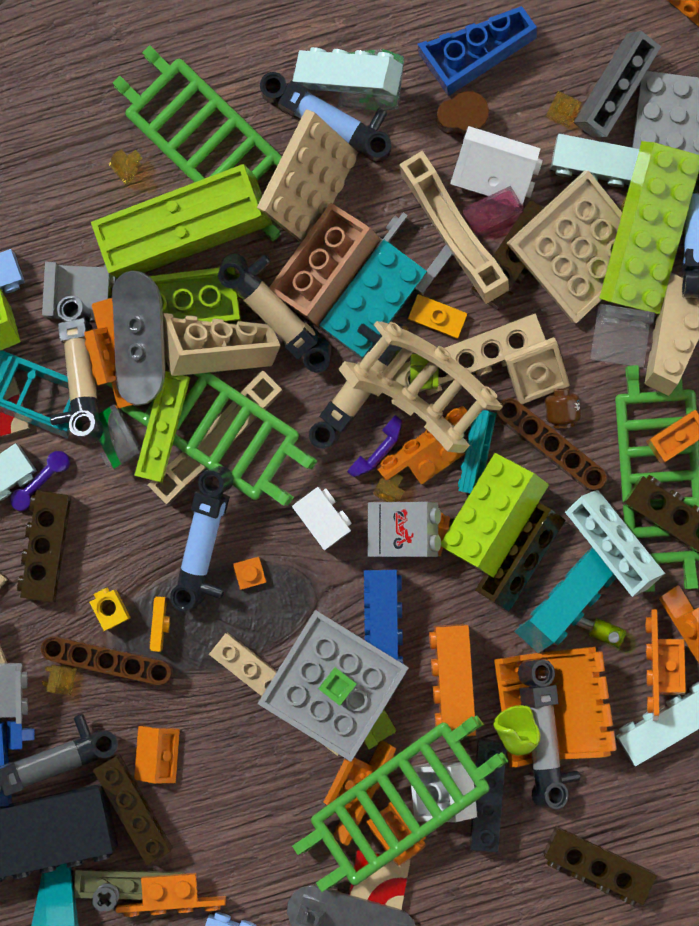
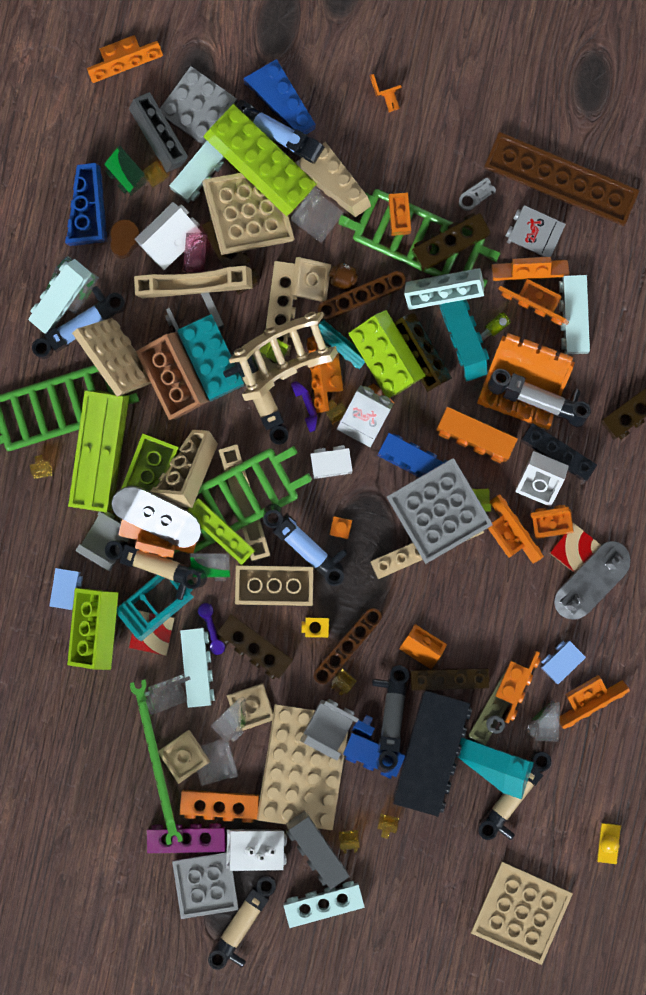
camera: 65 degrees left, 0 degrees up
light orange plate [150,596,170,652] -> none
piece [218,253,332,373] -> none
bright green bar [292,715,509,892] -> none
bright green plate [318,667,356,706] -> none
light orange plate [408,294,468,339] -> none
lime hair [494,705,540,756] -> none
none -> clear green slope [104,146,148,196]
none -> tan brick [235,566,313,606]

